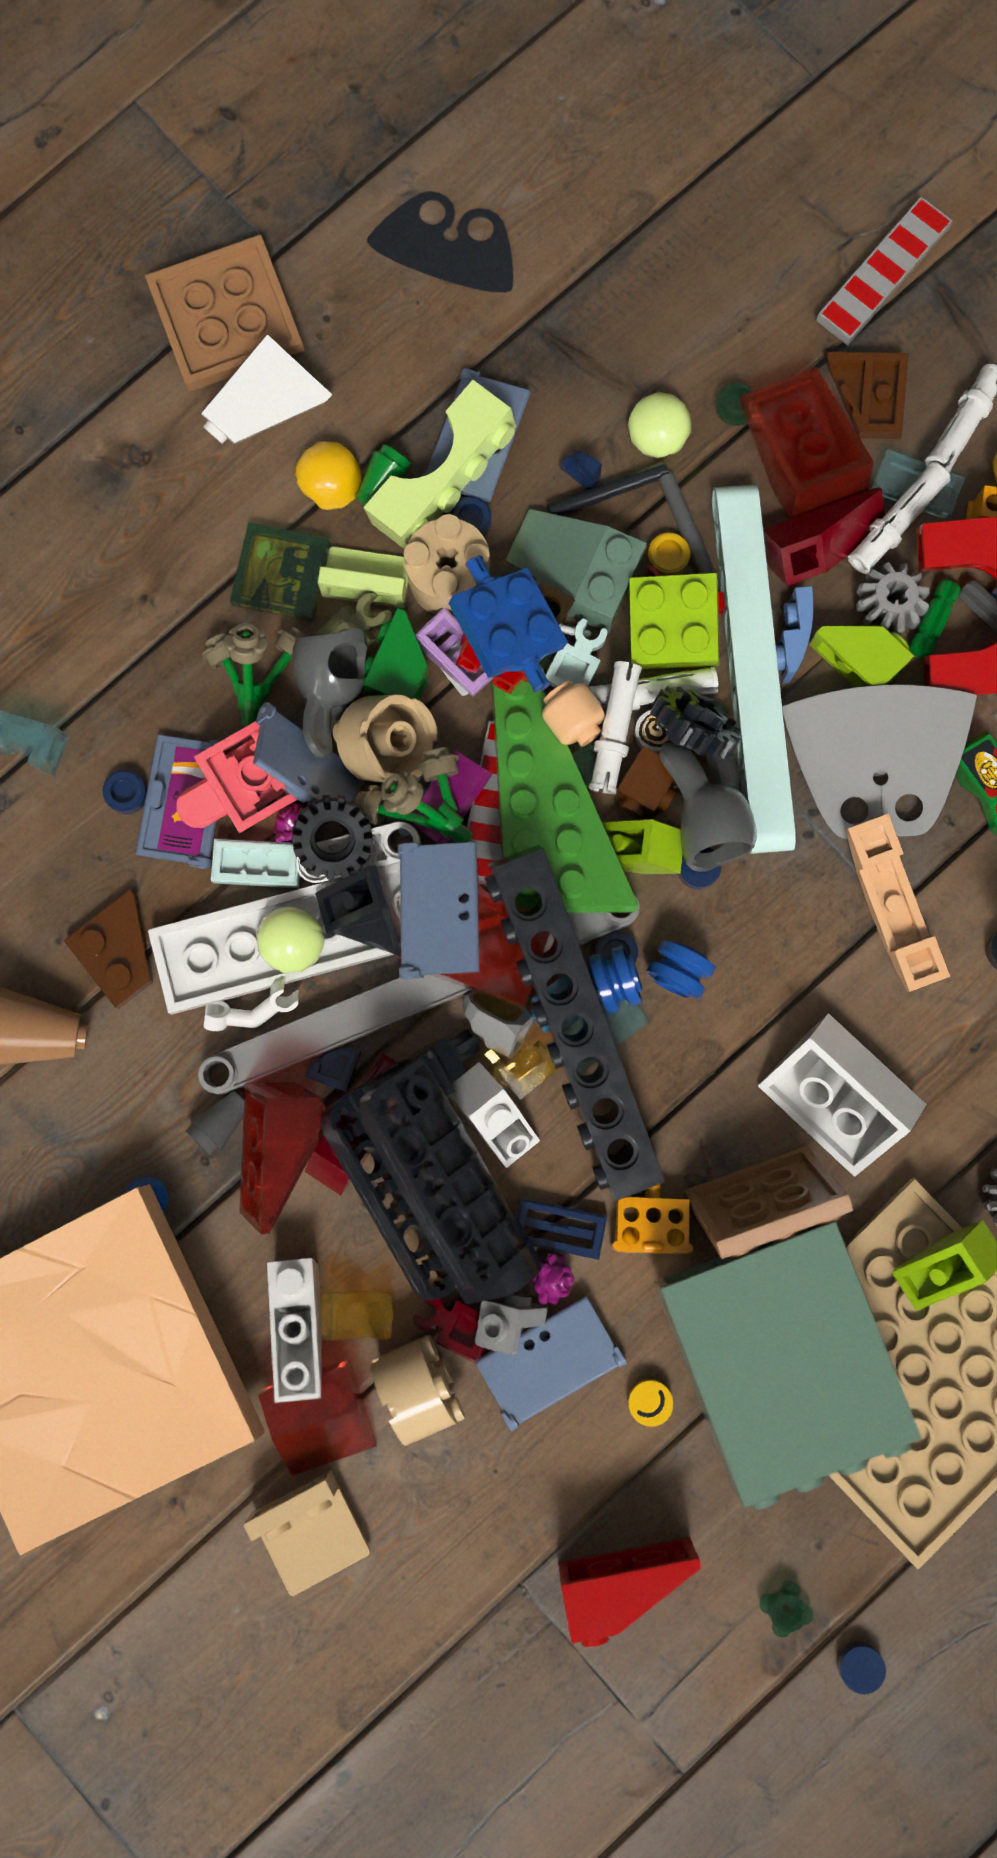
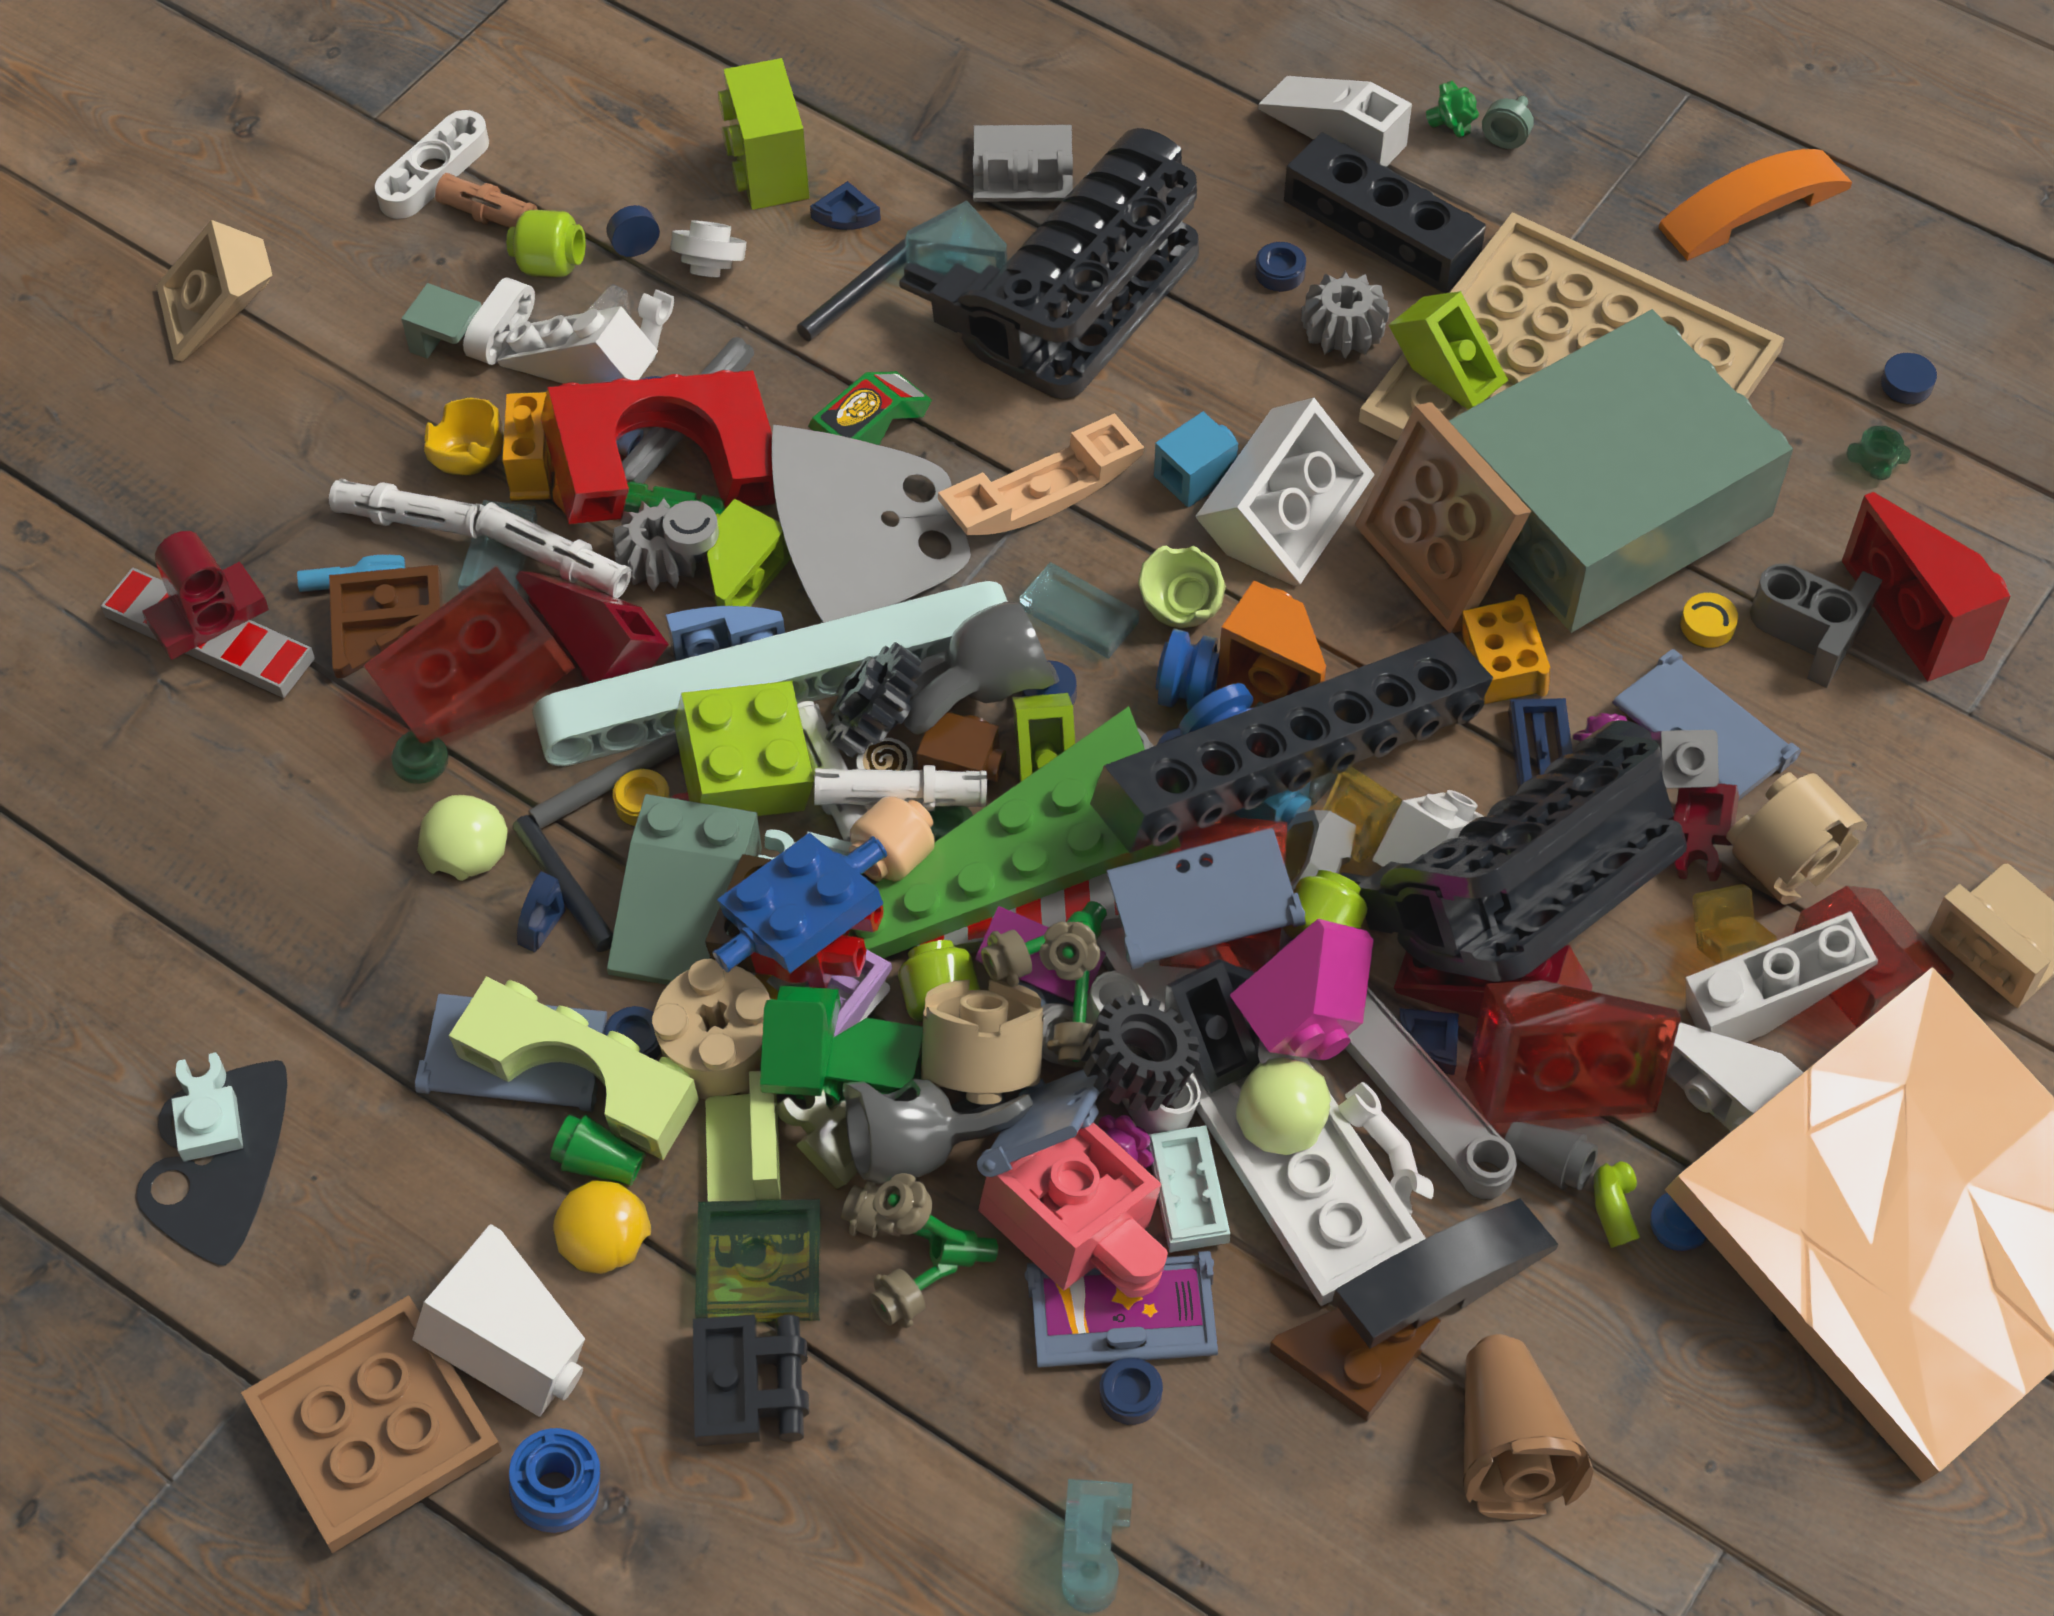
camera: 105 degrees left, 25 degrees down
none -> dark red tile [142,531,269,660]
none -> light aqua plate [172,1052,243,1162]
none -> dark azure piece [297,555,405,592]
none -> blue wheel [509,1428,600,1533]
none -> light grey tile [663,501,719,555]
none -> black plate [693,1314,810,1446]
none -> green slope [760,986,841,1096]
none -> lime head [898,940,980,1022]
none -> clear light blue tile [1019,562,1139,659]
none -> yellowish green hair [1138,546,1226,628]
none -> dark azure brick [1154,411,1238,508]
none -> orange slope [1217,580,1326,708]
none -> dark pink slope [1230,919,1373,1060]
none -> lime head [1282,870,1367,940]
none -> black slope [1332,1198,1558,1349]
none -> lime arm [1593,1161,1640,1248]
none -> white slope [1635,1013,1804,1133]
none -> dark grey tile [1750,564,1883,688]

